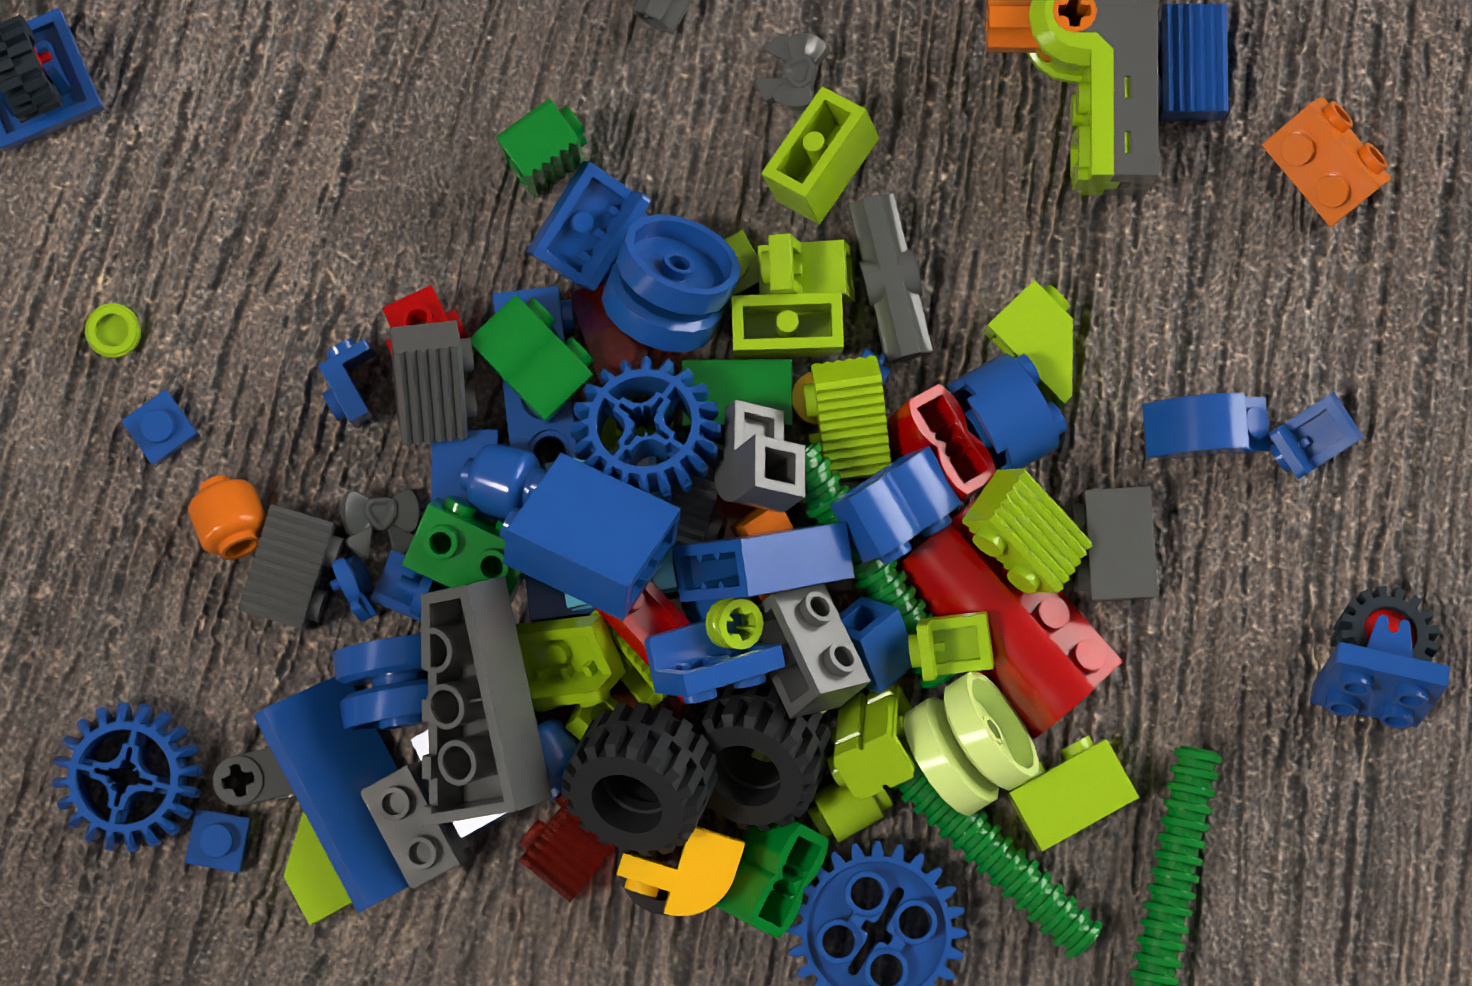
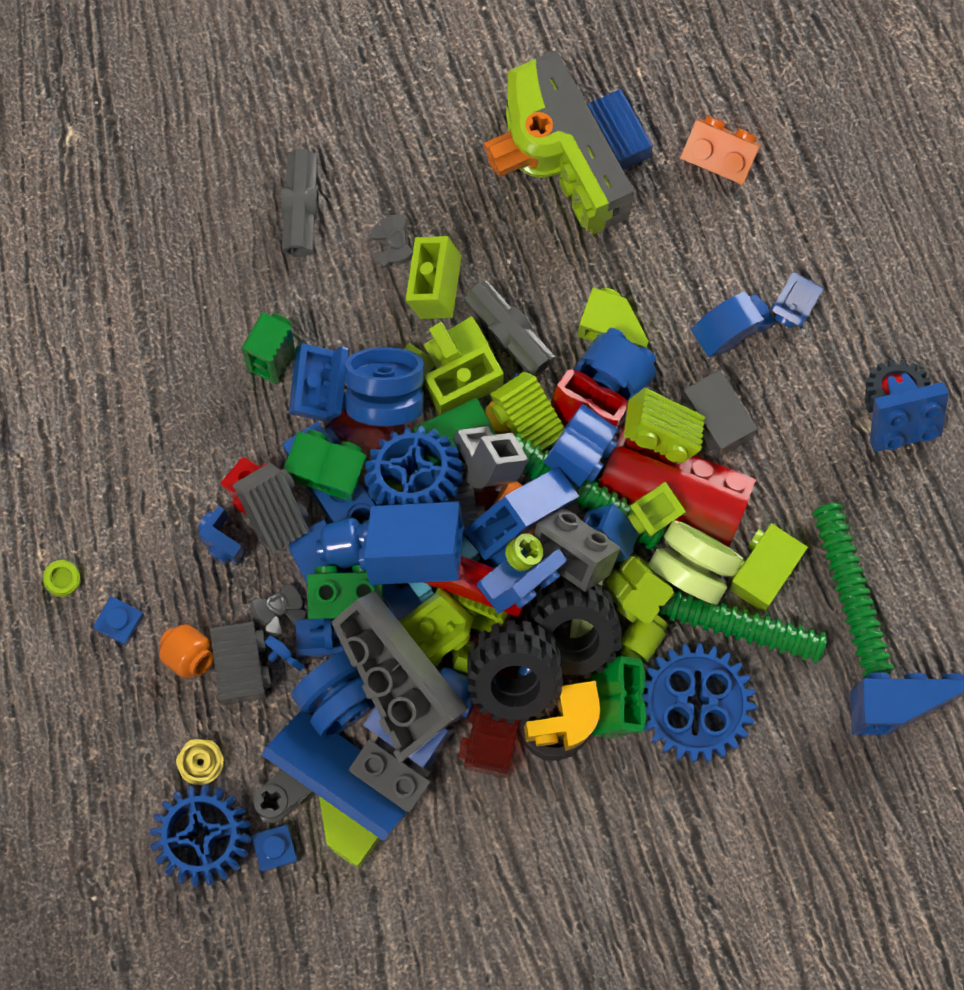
camera: 30 degrees left, 10 degrees down
none -> light yellow plate [176,739,224,785]

